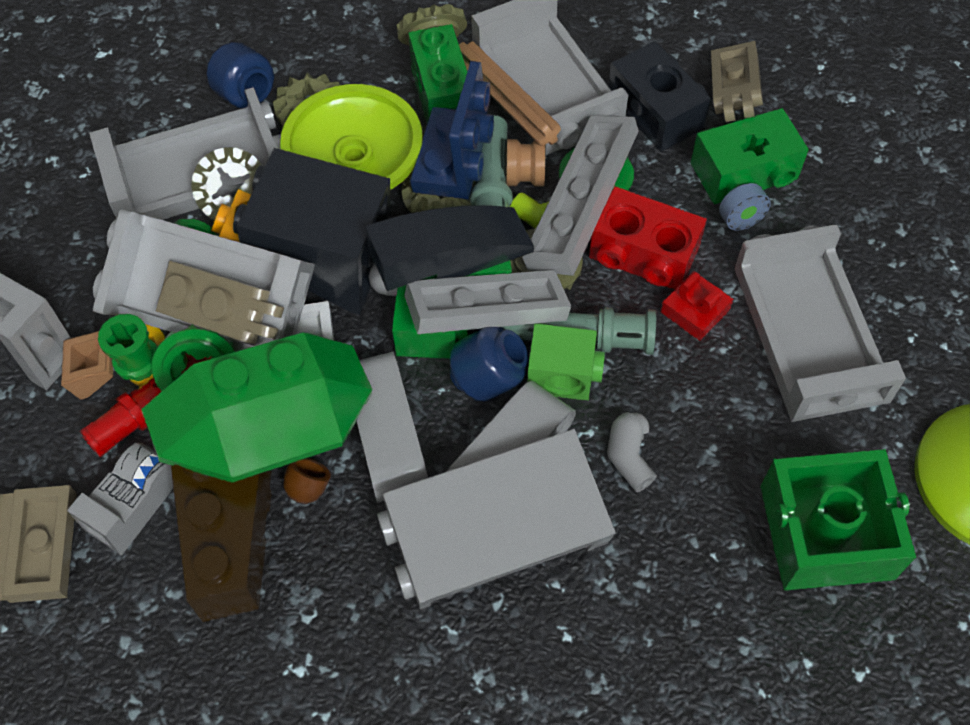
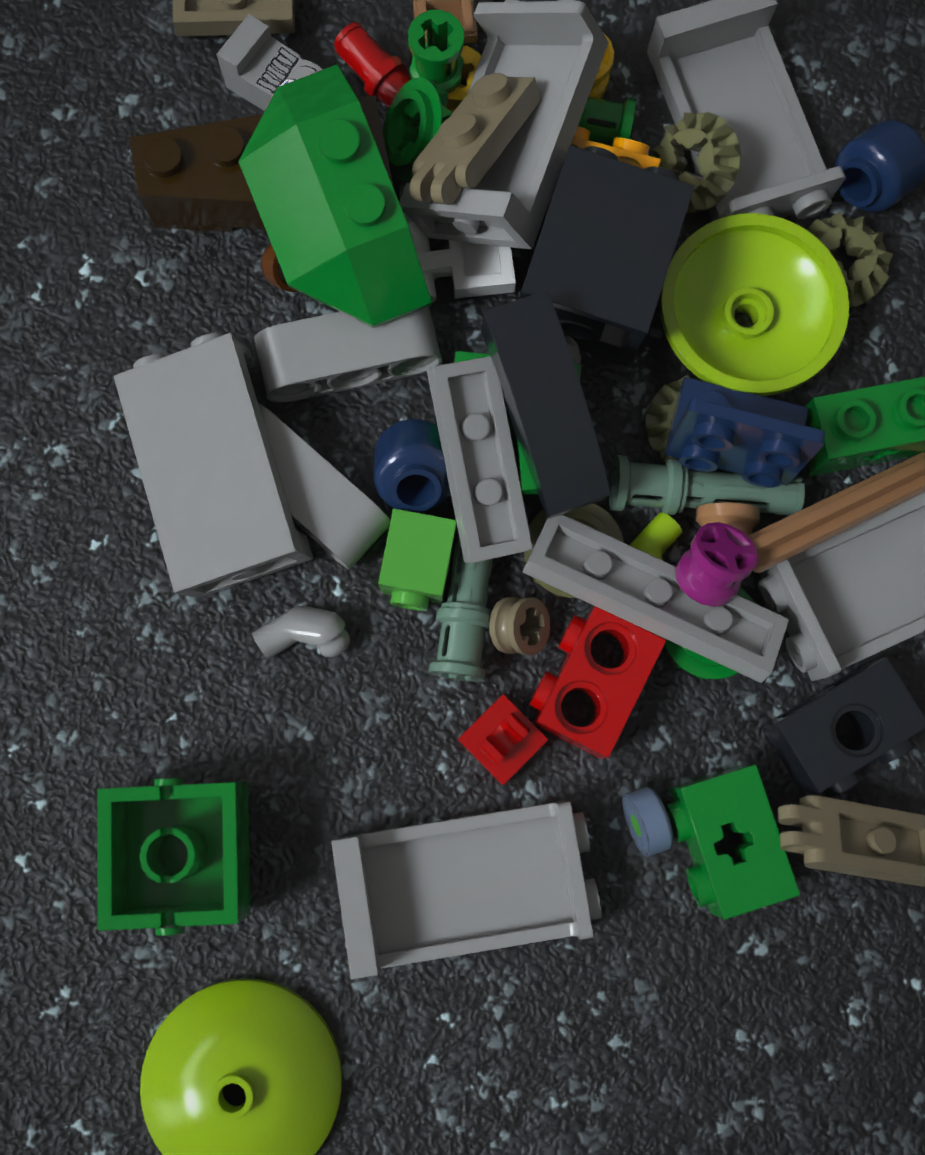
camera: 85 degrees right, 20 degrees up
none -> dark tan bush [489,597,550,655]
none -> magenta wheel [675,522,758,607]

